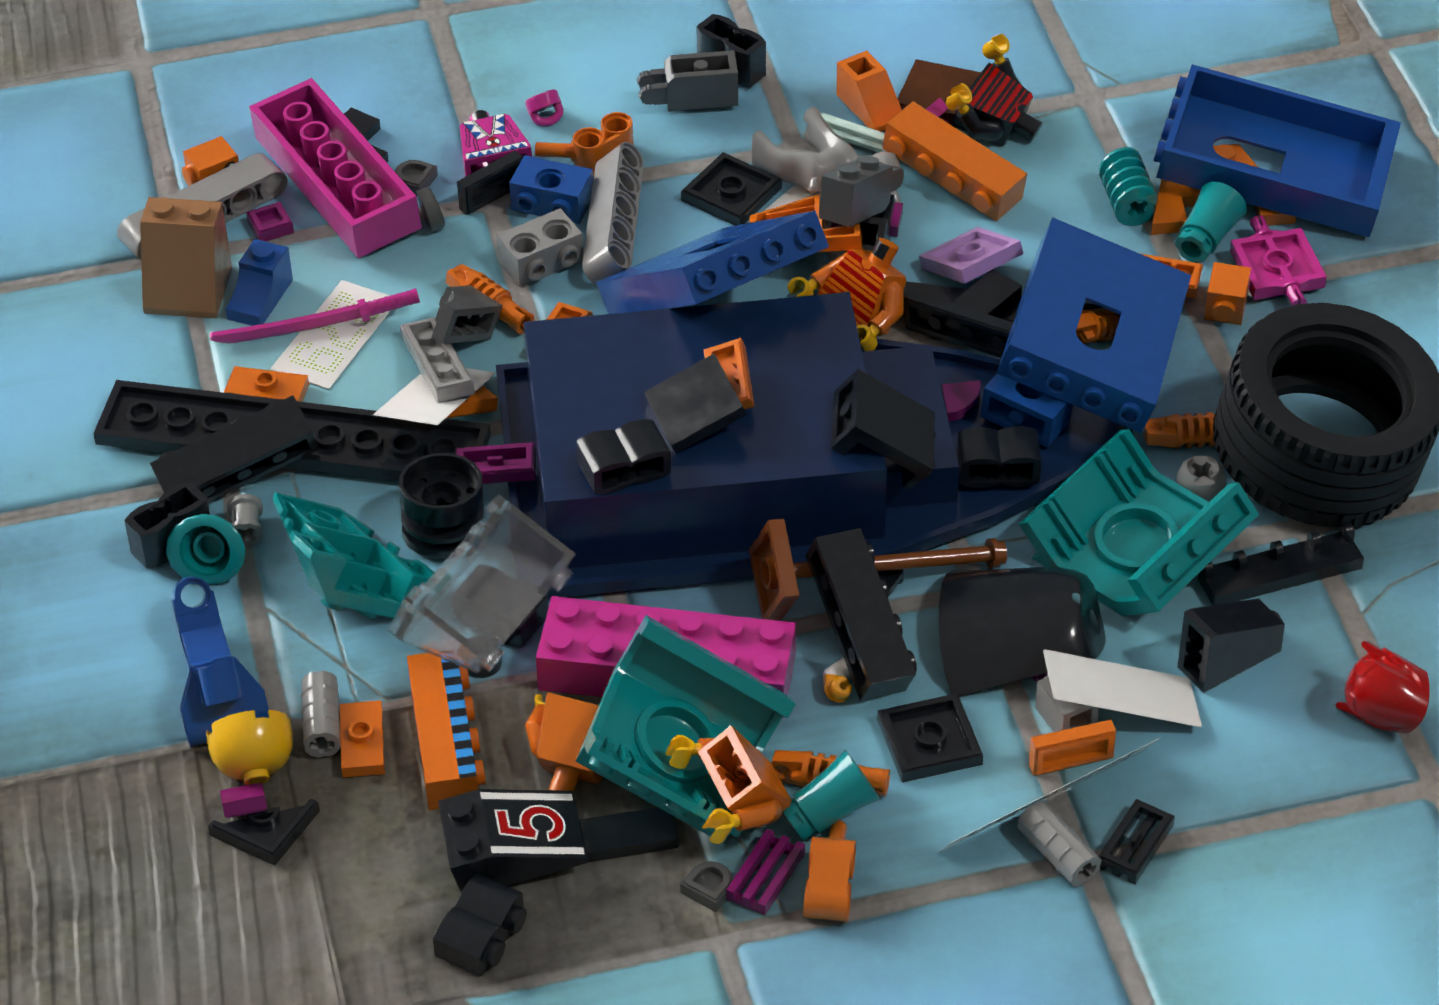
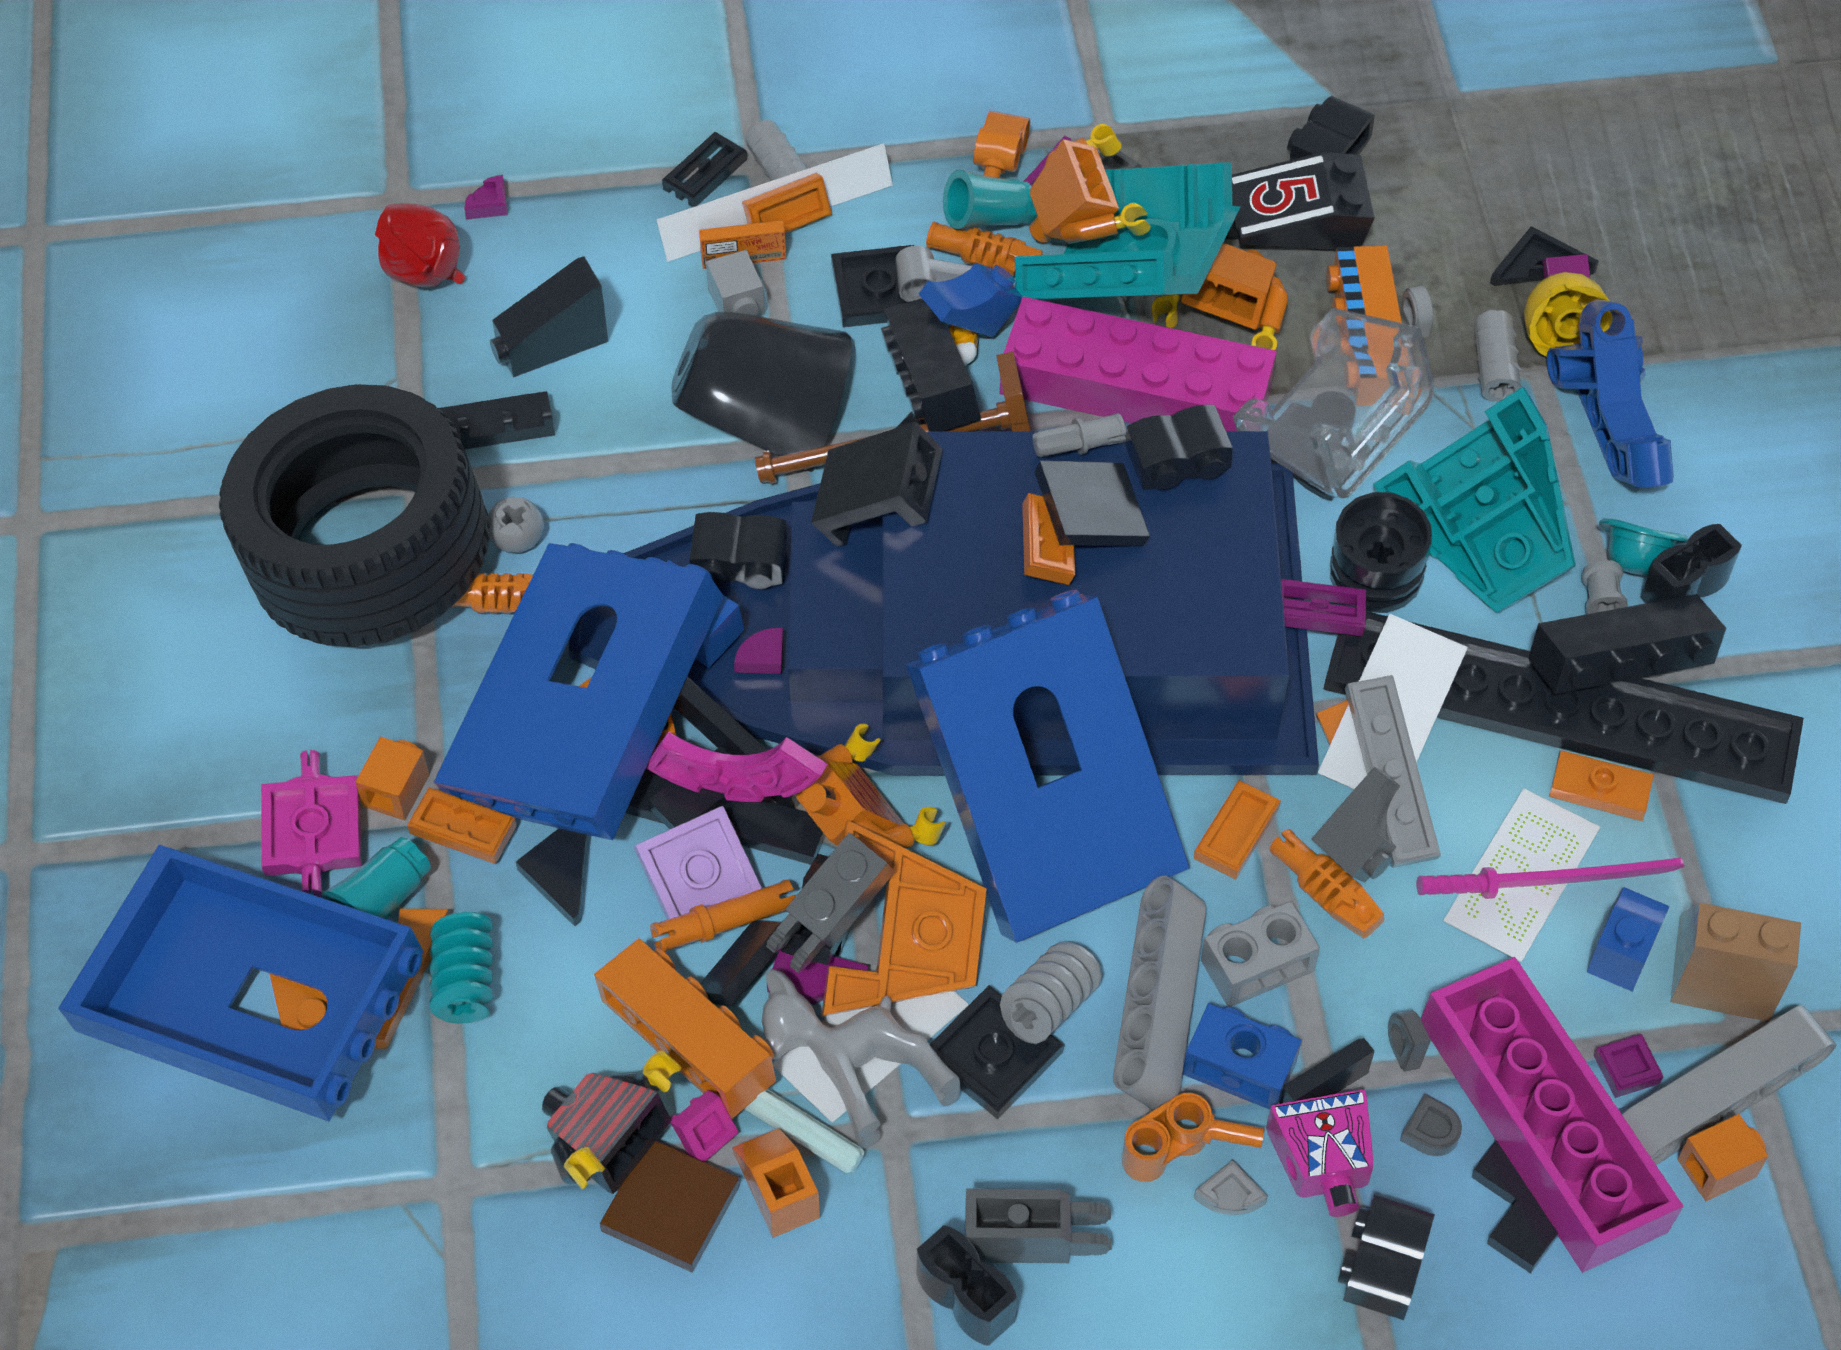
camera: 175 degrees left, 10 degrees up
orange plate [339,700,385,778] -> none
dark pink tile [525,89,564,127] -> none
teal panel [1019,429,1259,616] -> none
white sticker [1043,649,1202,727] -> none
none -> magenta tile [464,175,508,220]
none -> dark pink tile [646,732,827,802]
none -> orange pin [650,879,796,953]
none -> black tile [700,921,781,1006]
none -> orange tile [742,172,832,233]
none -> light grey piece [895,246,972,302]
none -> blue arch [918,263,1023,337]
none -> light grey piece [1000,942,1102,1044]
none -> light grey axle [1032,413,1126,457]
none -> light grey tile [1194,1160,1268,1215]
none -> black brick [1338,1195,1435,1320]
none -> light grey tile [1400,286,1433,339]

